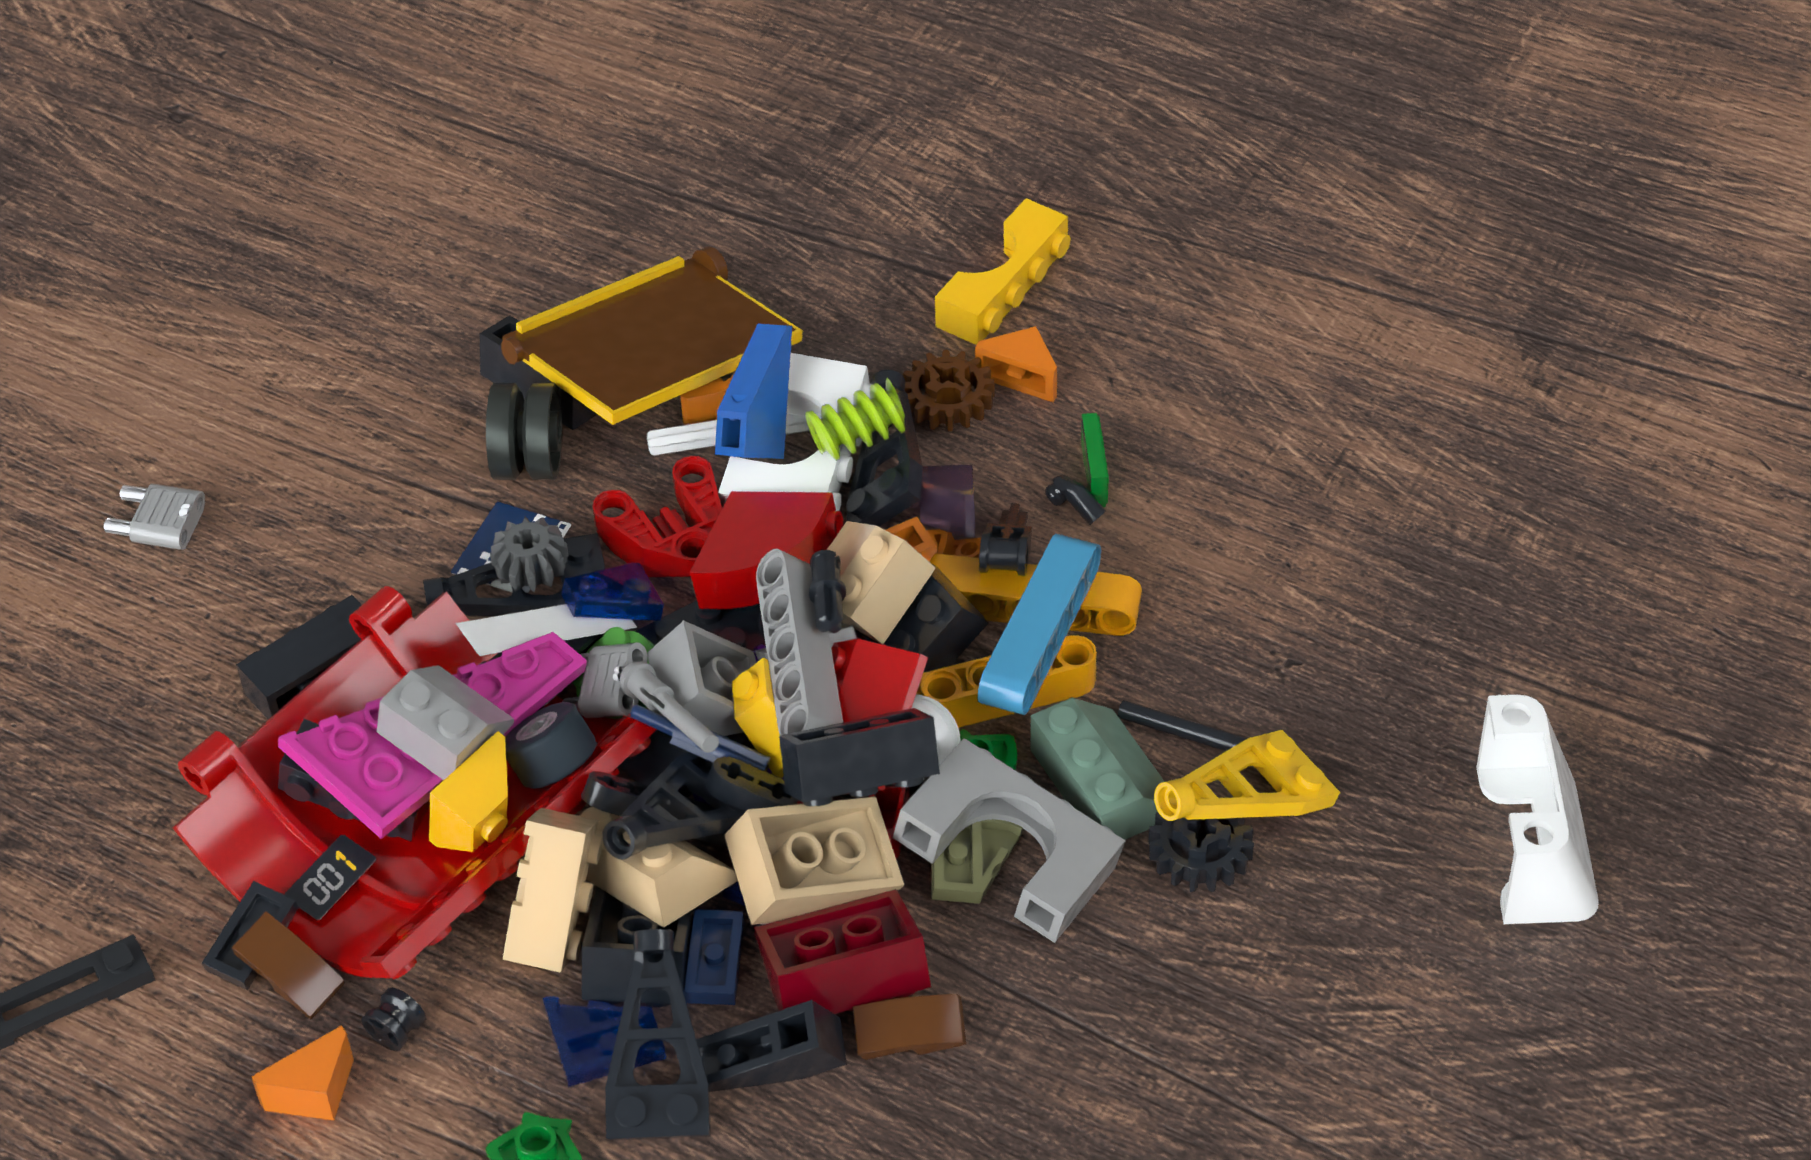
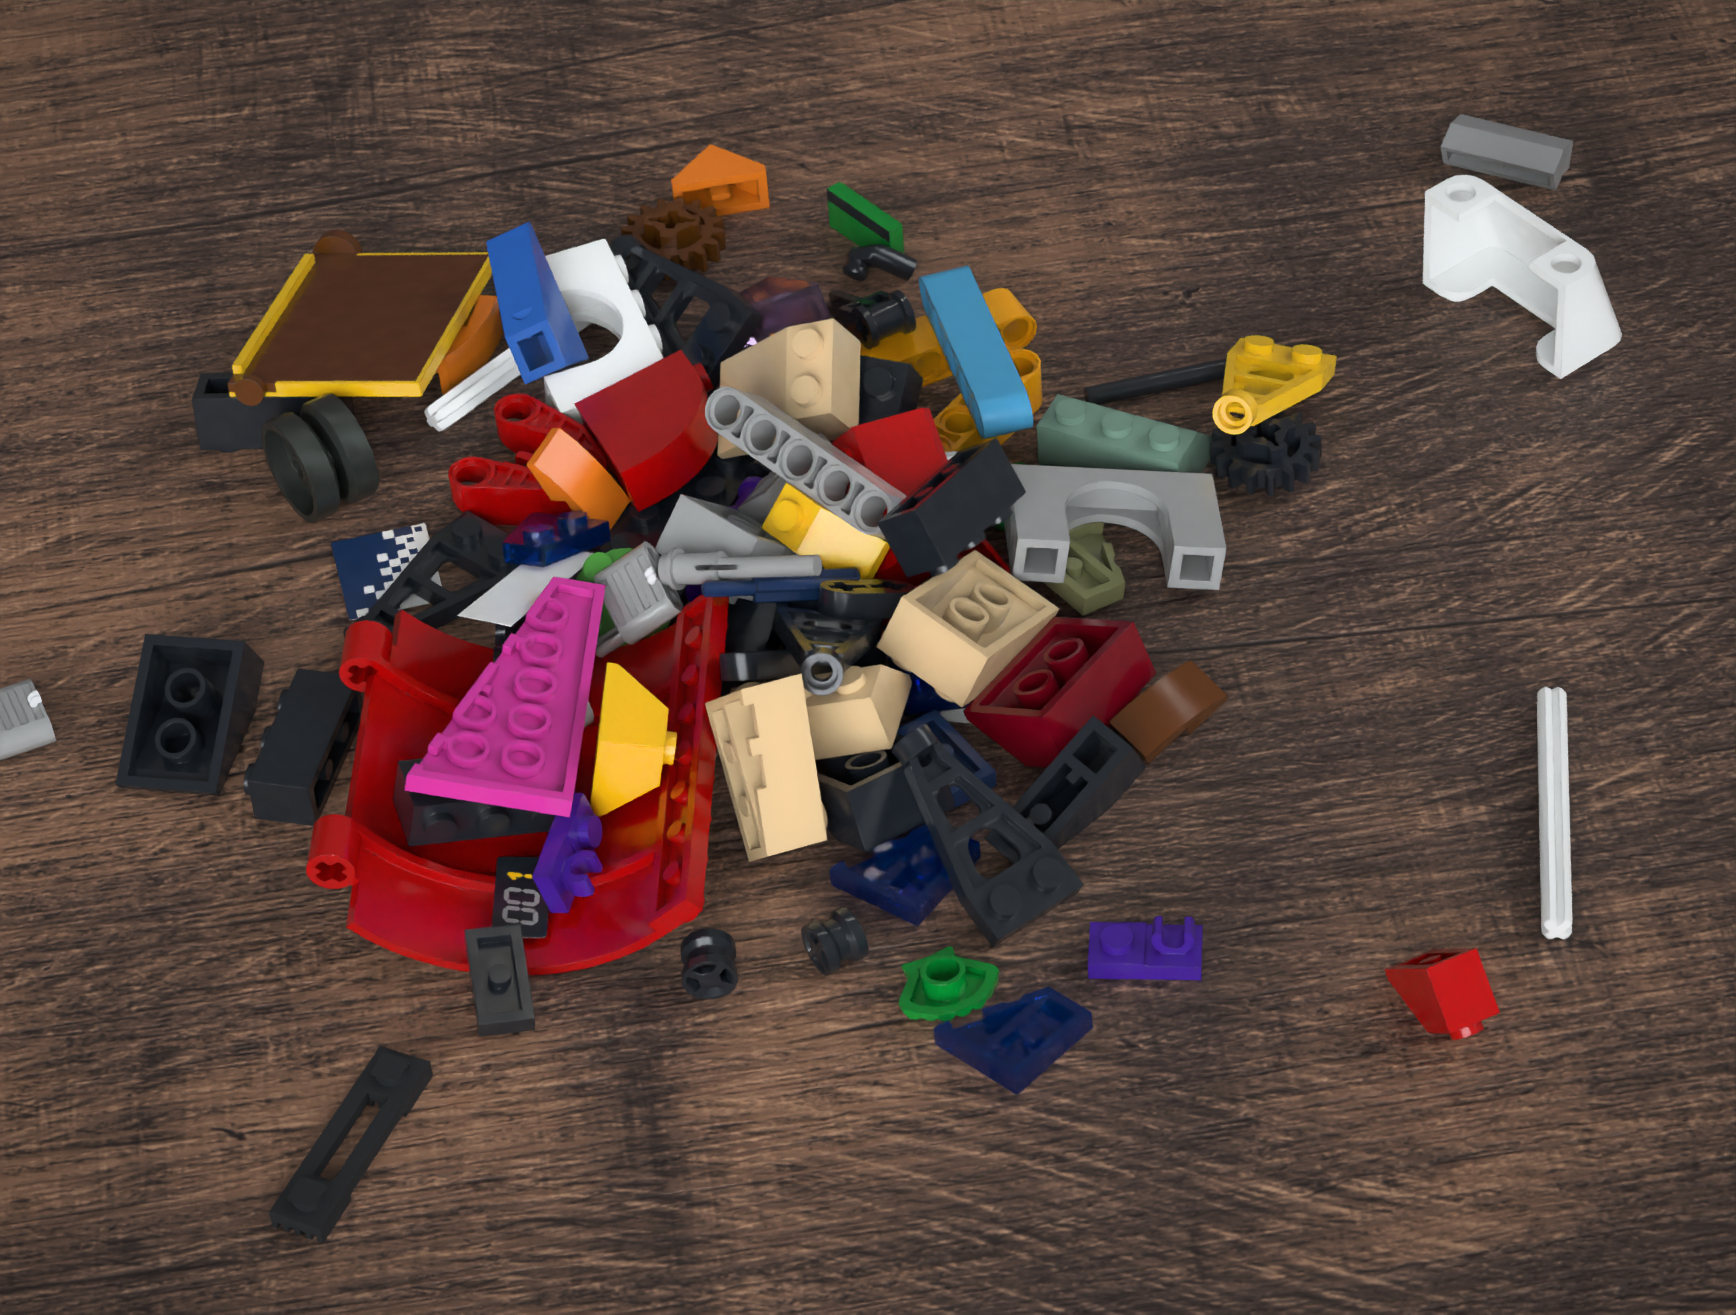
camera: 35 degrees left, 5 degrees down
reddish brown slope [232,911,345,1020] -> none
orange slope [251,1026,354,1121] -> none
light grey slope [377,665,514,780] -> none
dark grey gear [490,516,569,593] -> none
black wheel [505,702,597,789] -> none
lime piece [805,378,905,461] -> none
black axle [809,550,846,634] -> none
yellow arch [935,198,1071,345] -> none
none -> black slope [115,634,265,796]
none -> orange slope [526,428,630,538]
none -> dark purple plate [532,793,603,913]
none -> black wheel [801,906,869,976]
none -> light grey piece [1441,114,1573,191]

